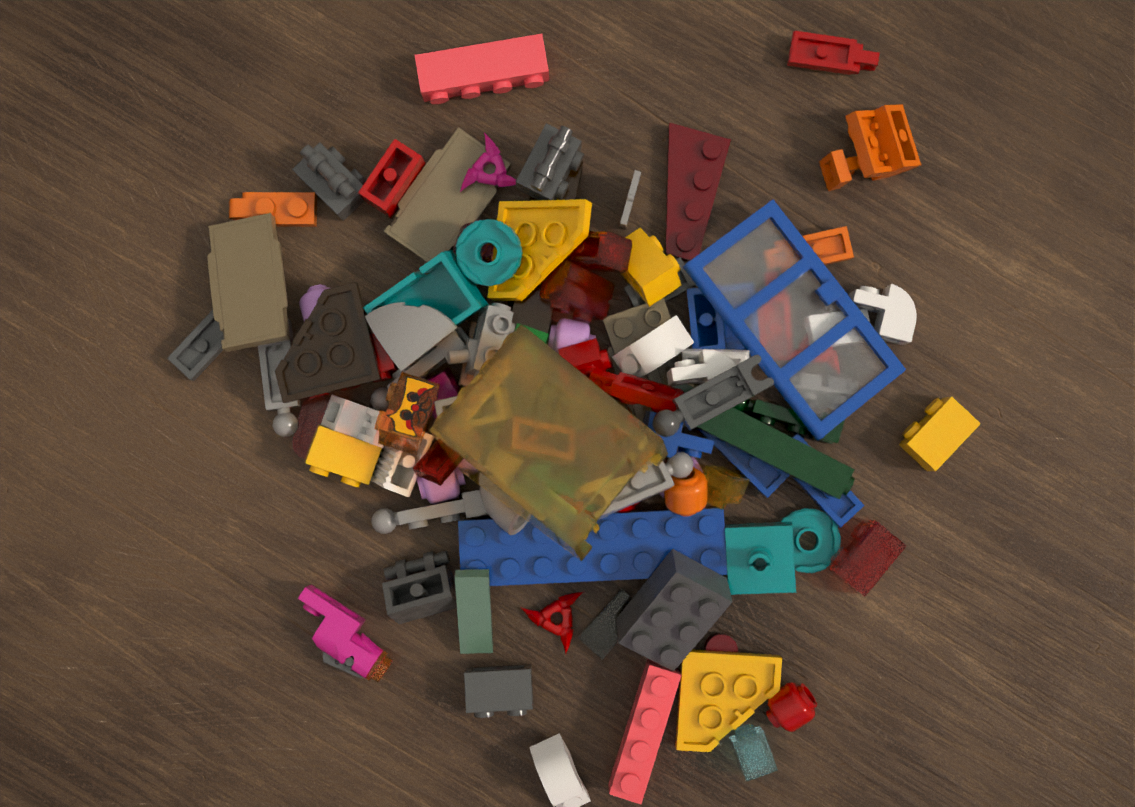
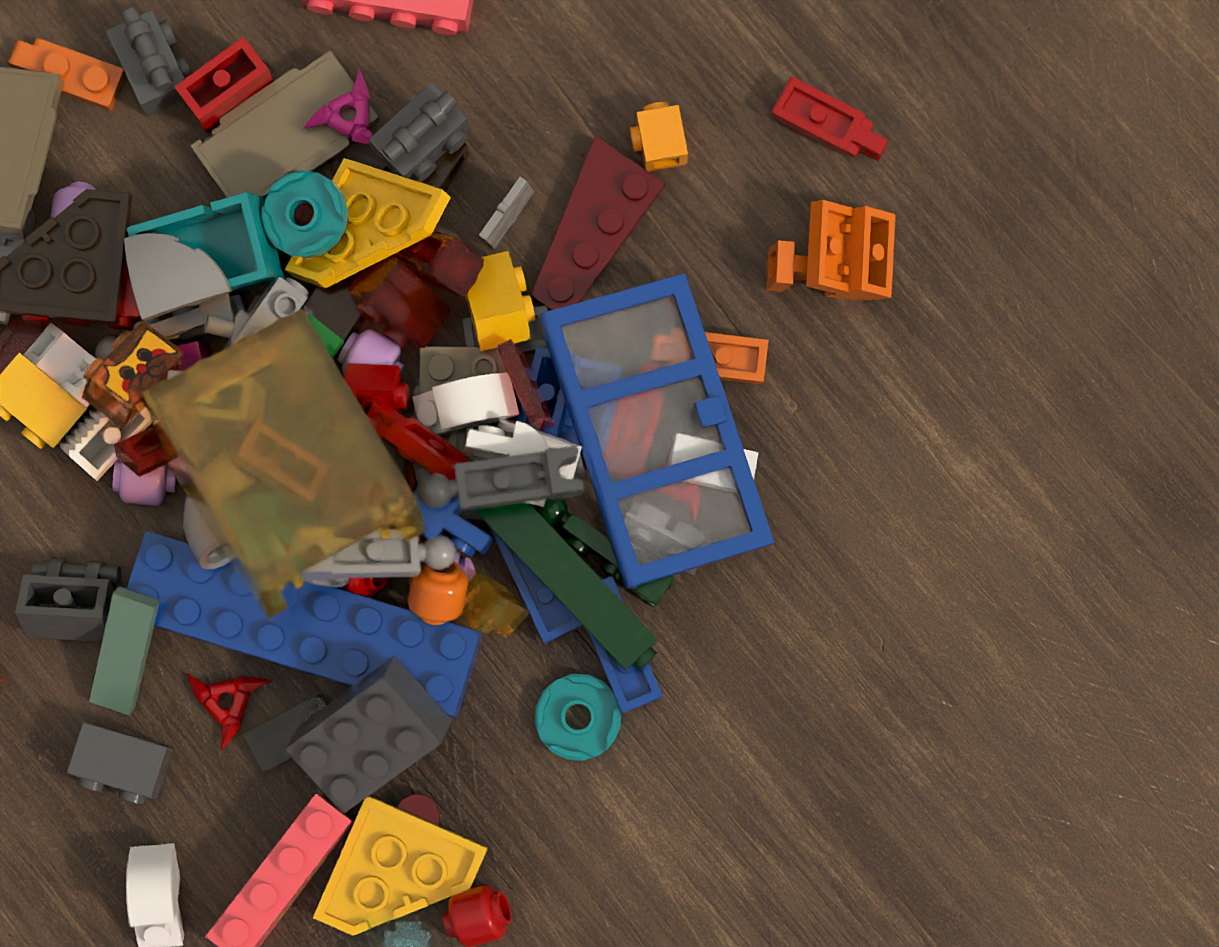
camera: 20 degrees right, 5 degrees down
light grey plate [371,490,488,534] -> none
teal brick [725,522,796,595] -> none
clear red brick [829,520,906,597] -> none
white brick [849,284,917,346] -> none
yellow brick [899,396,981,471] -> none
none -> clear red tile [497,339,555,432]
none -> light orange brick [630,102,688,171]

